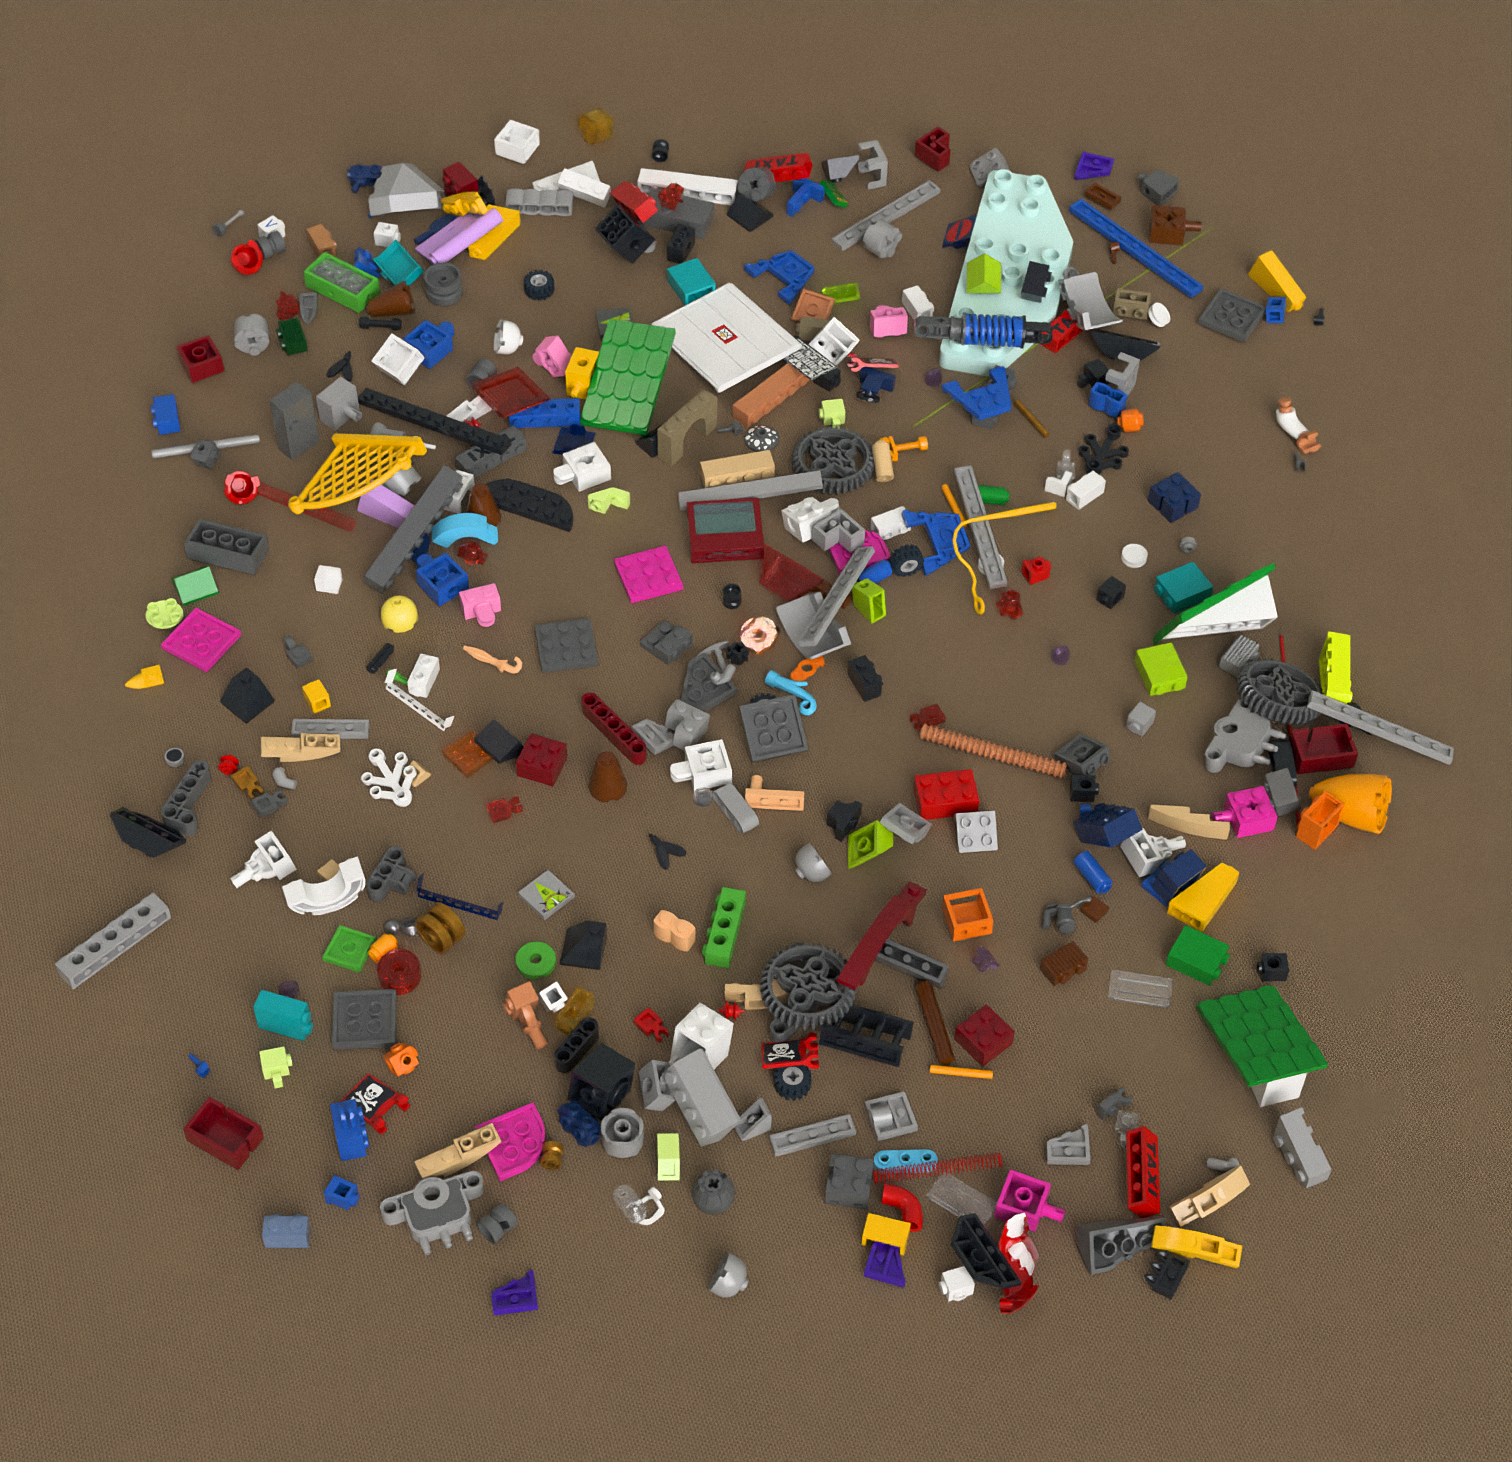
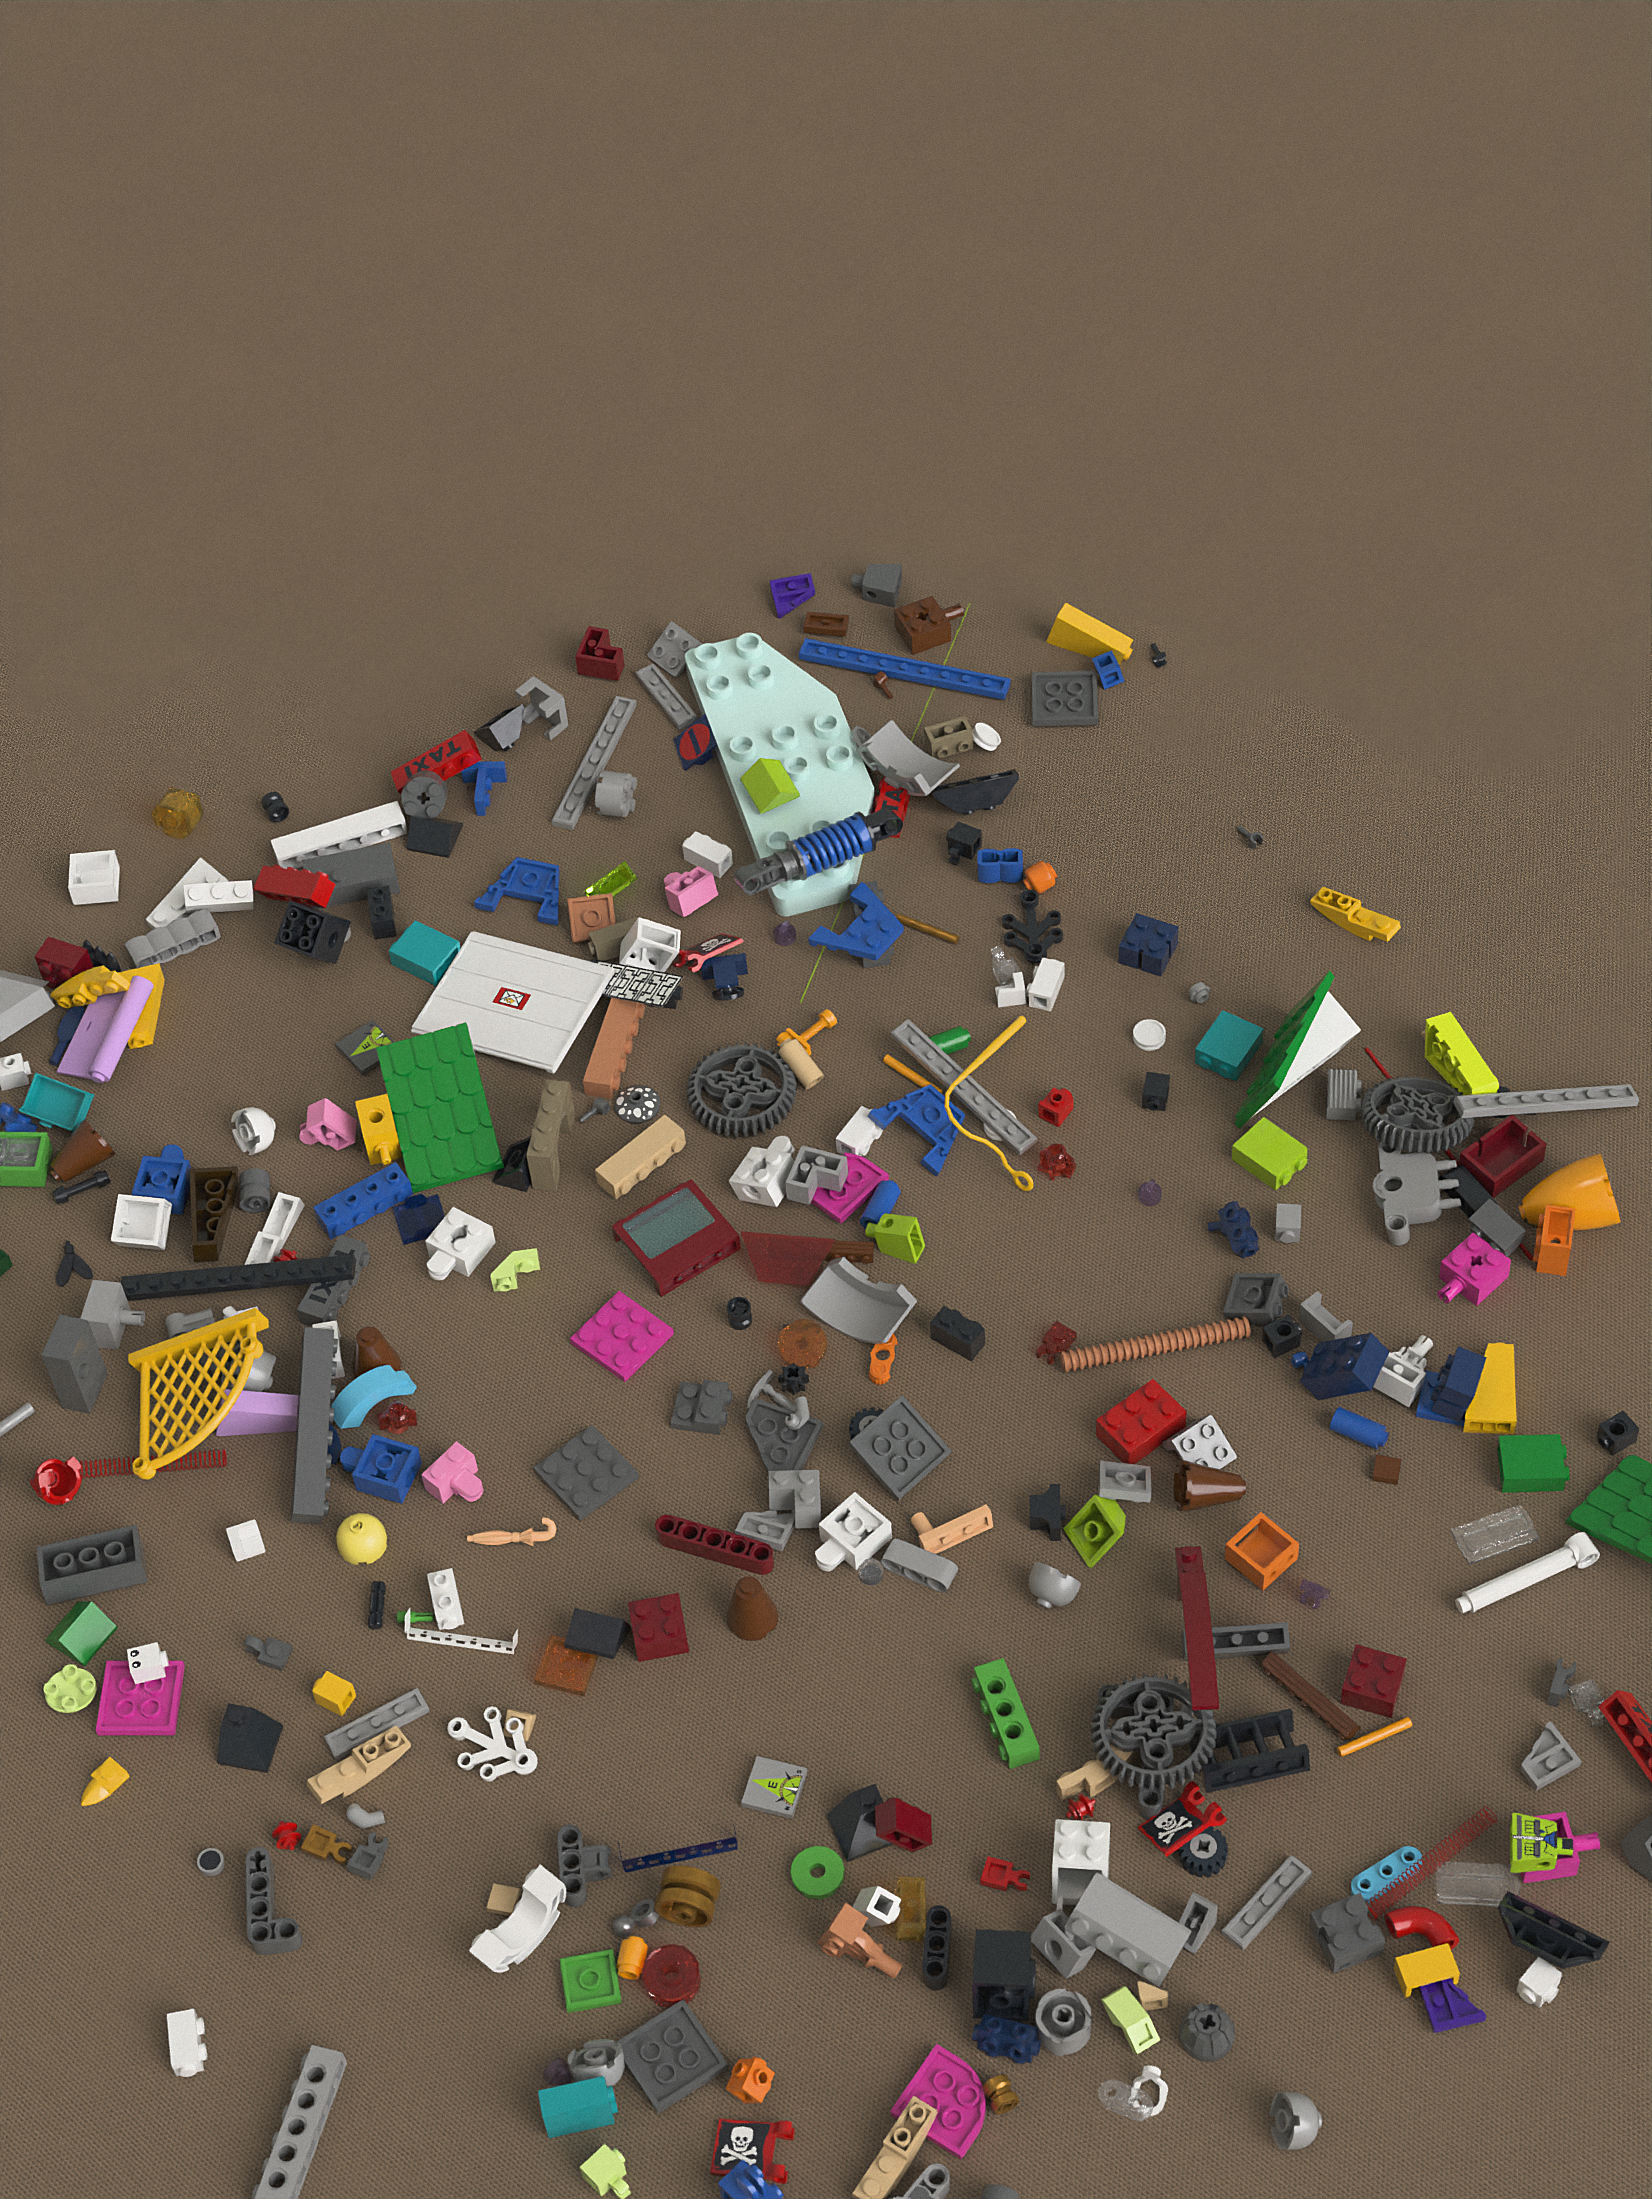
camera: 25 degrees left, 0 degrees up
black wedge [110,807,186,858] -> none
white brick [230,831,297,888] -> none
dark grey wheel [424,263,463,306] -> none
clear red piece [472,367,550,418] -> none
black plate [485,478,573,532] -> none
clear red plate [486,797,523,823] -> none
black wheel [524,270,554,301] -> none
black piece [649,834,686,869] -> none
light nougat brick [653,910,695,951] -> none
clear red piece [658,183,684,211] -> none
light grey tile [678,471,823,511] -> none
medium azure plant [765,670,817,715] -> none
light grey tile [798,546,875,647] -> none
yellowish green brick [818,399,845,428] -> none
green tile [820,180,849,208] -> none
light grey plate [864,1091,918,1141] -> none
black wheel [889,544,924,577] -> none
red animal [999,1213,1040,1314] -> none
black brick [1021,261,1052,303] -> none
reddish brown brick [1040,941,1088,986] -> none
dark grey piece [1042,896,1092,934] -> none
light grey panel [1105,352,1140,397] -> none
tan slope [1148,805,1230,840] -> none
piece [1276,397,1322,454] -> none
none -> white brick [127,1642,169,1684]
none -> white brick [167,2009,207,2077]
none -> dark brown wedge [190,1166,239,1262]
none -> light grey cylinder [568,2039,625,2086]
none -> light grey tile [635,663,697,730]
none -> dark red brick [875,1798,932,1853]
none -> tan slope [1137,1981,1168,2010]
none -> reddish brown cone [1173,1460,1246,1512]
none -> dark blue brick [1208,1201,1260,1258]
none -> light grey panel [1299,1291,1353,1342]
none -> yellow slope [1310,887,1401,942]
none -> white piece [1455,1532,1600,1614]
none -> lime torso [1510,1813,1573,1873]

